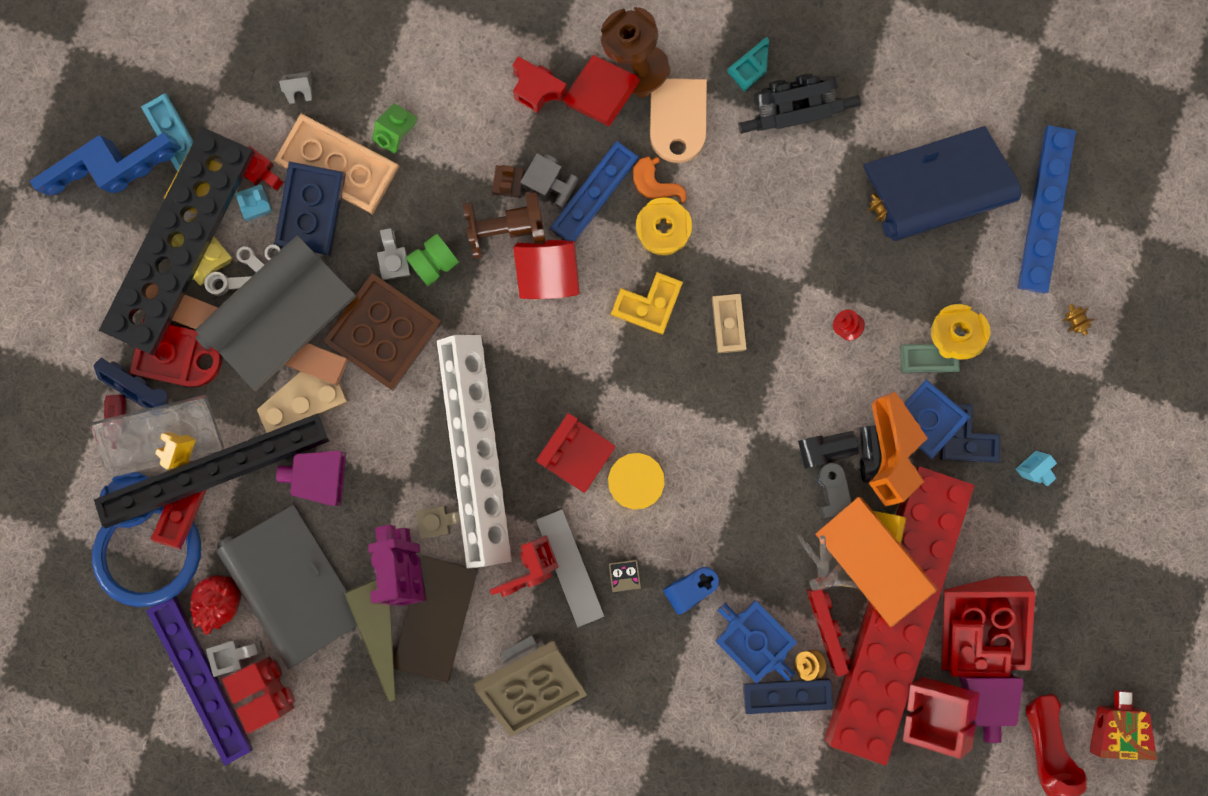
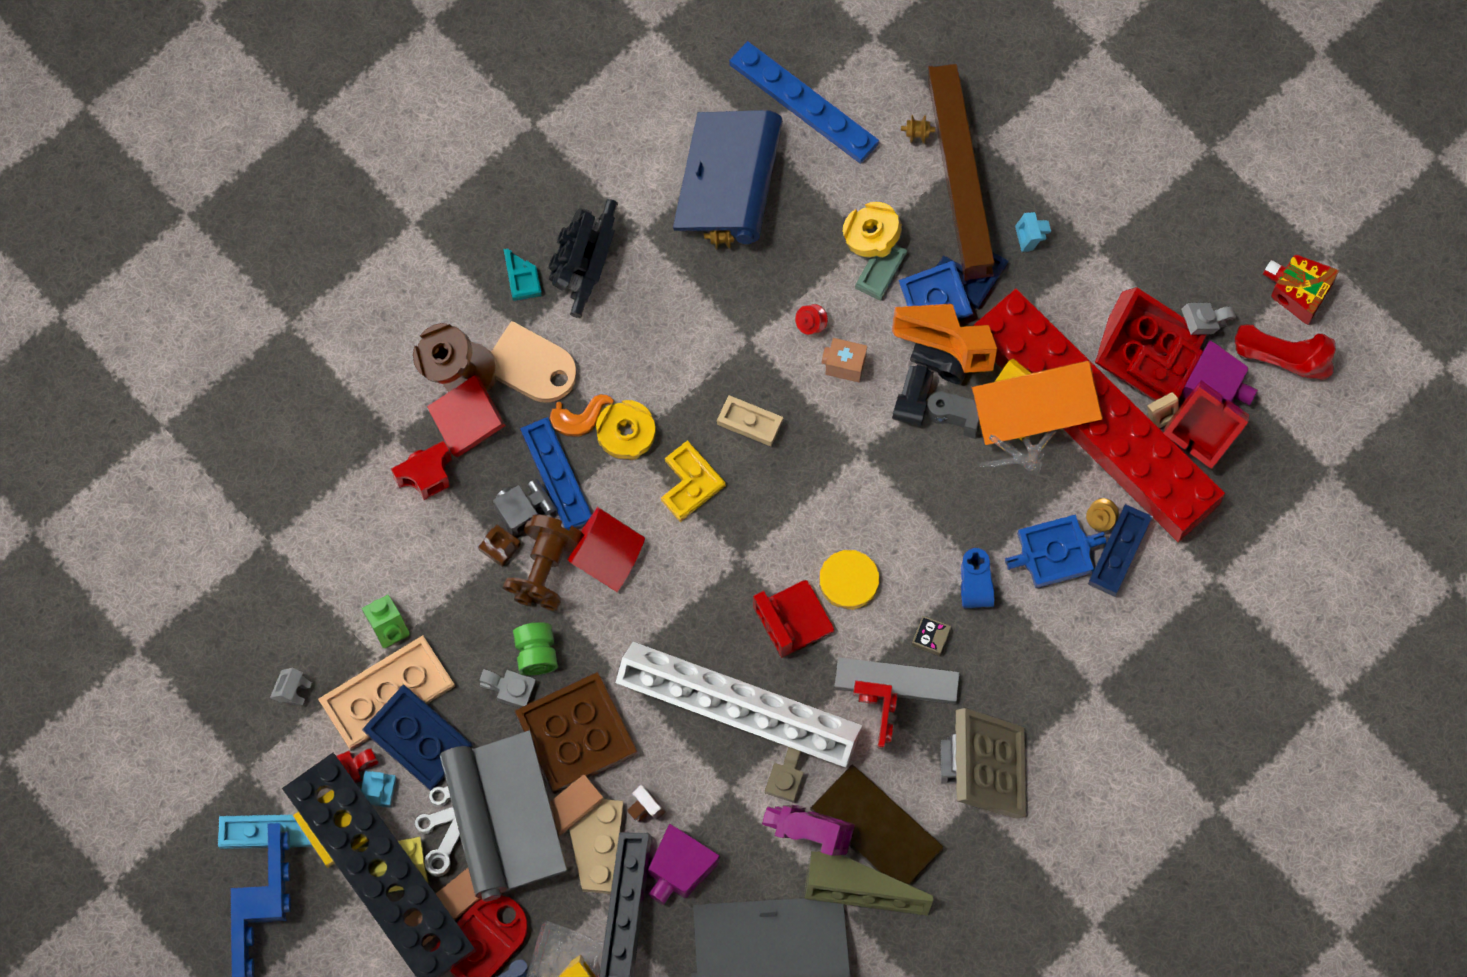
camera: 60 degrees left, 15 degrees down
red plate [806,587,850,677] -> none
none -> tile [627,785,666,822]
none -> nougat brick [821,338,867,383]
none -> reddish brown tile [928,64,994,282]
none -> tan tile [1147,392,1179,428]
none -> light grey plate [1181,303,1236,335]

